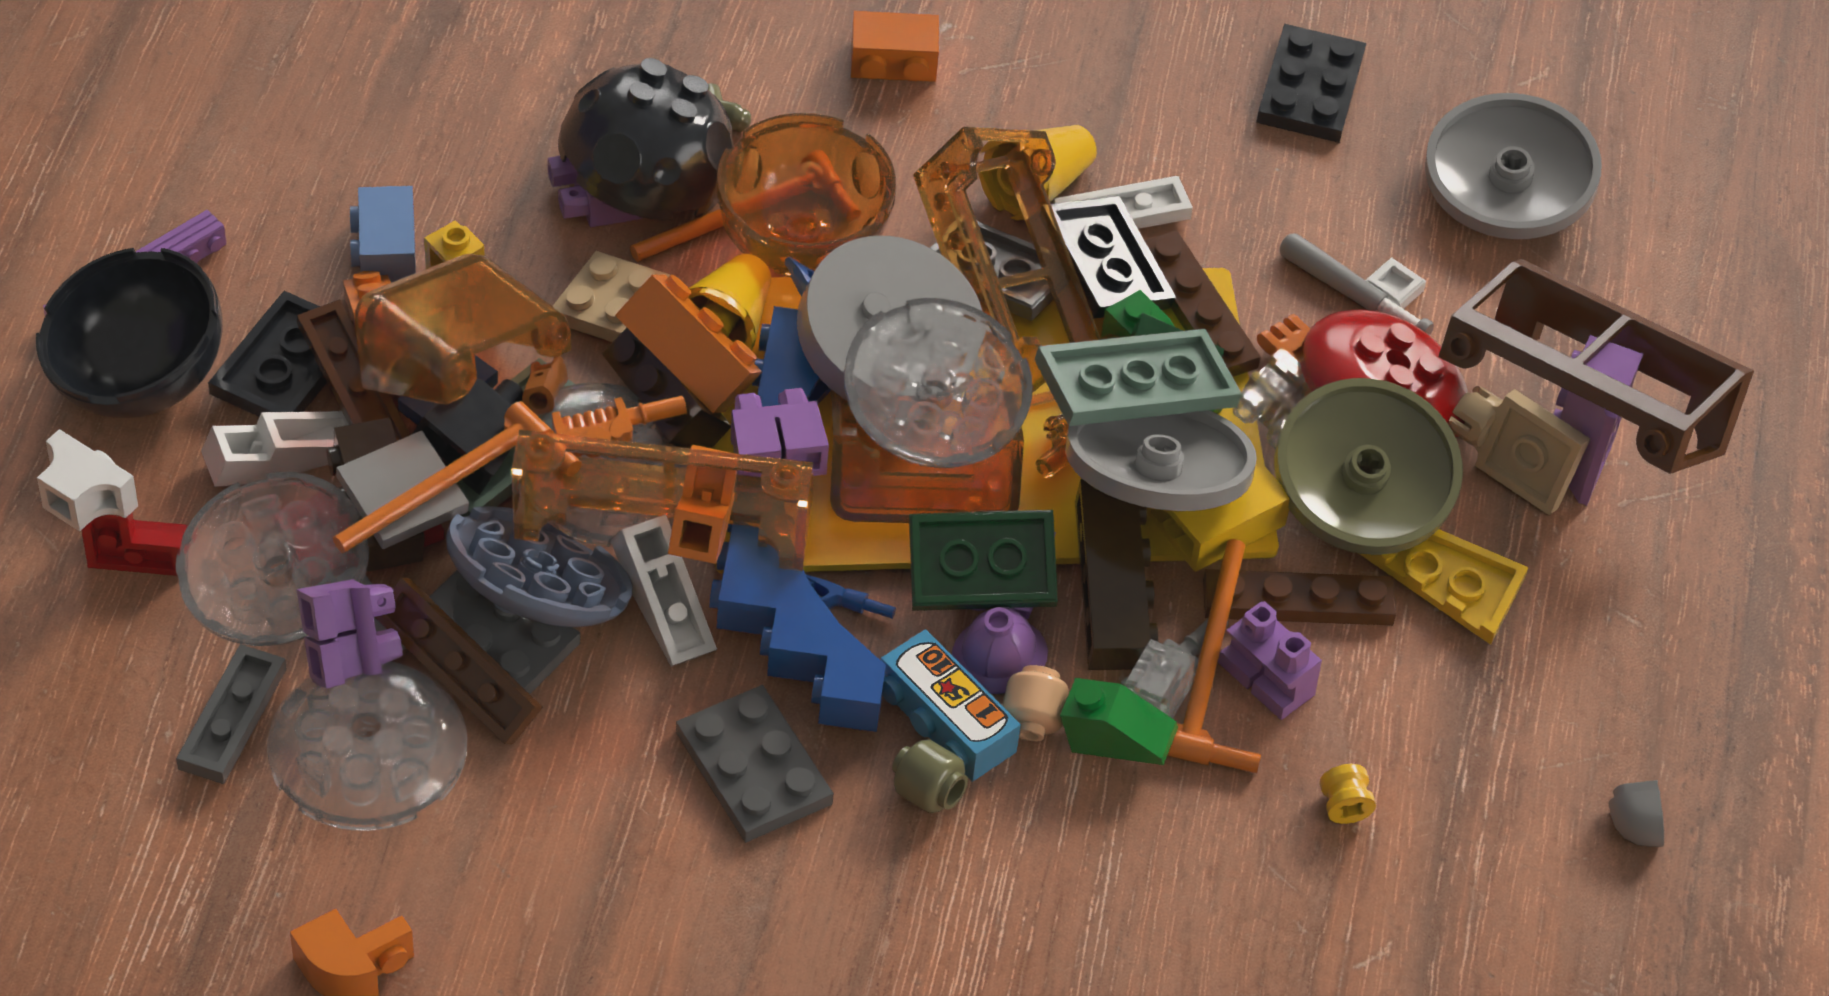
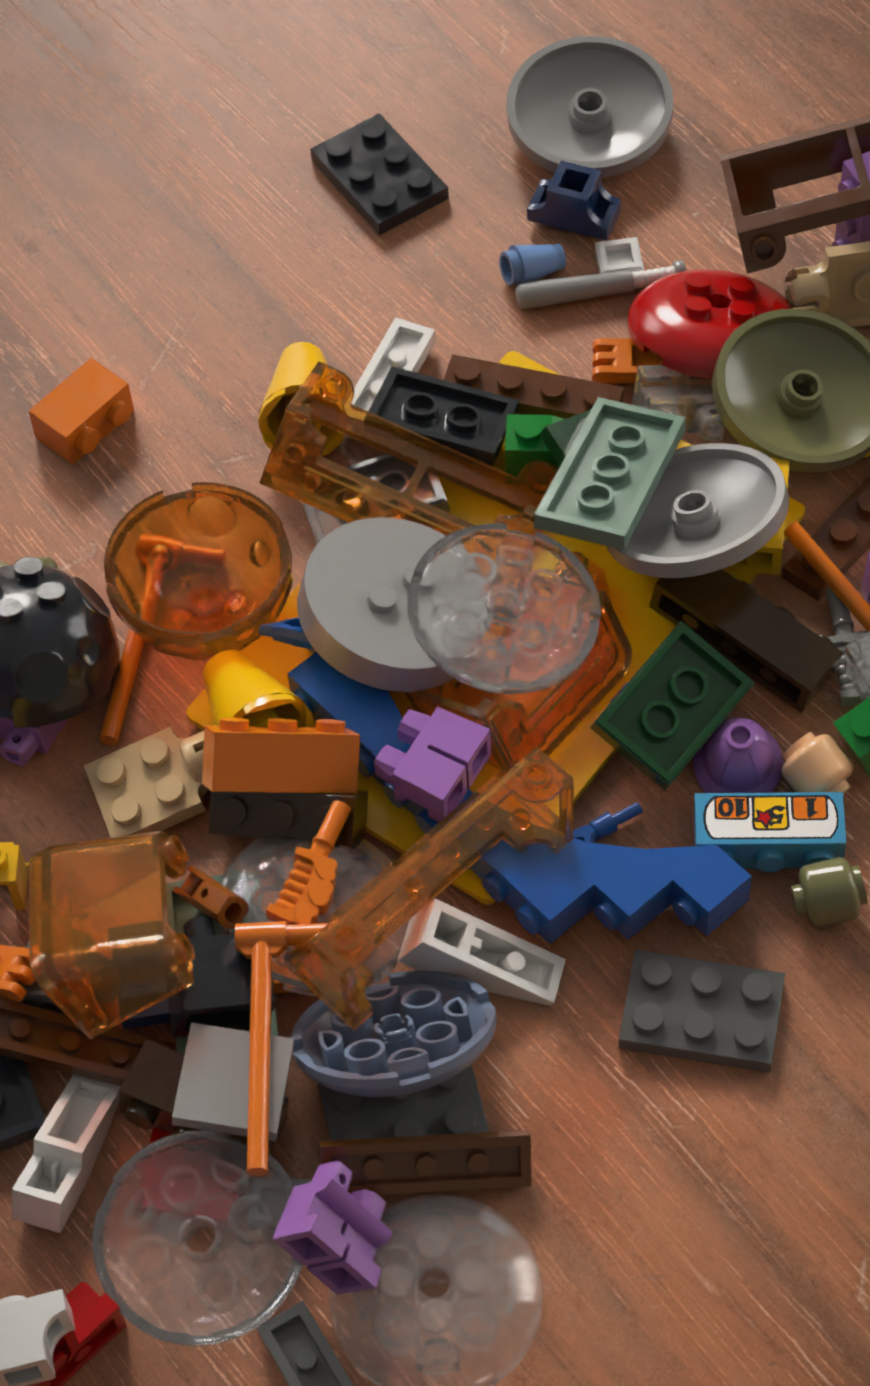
camera: 40 degrees left, 5 degrees up
orange brick [668,445,740,564] -> none
none -> medium blue cone [499,244,566,286]
none -> dark blue brick [527,161,621,241]

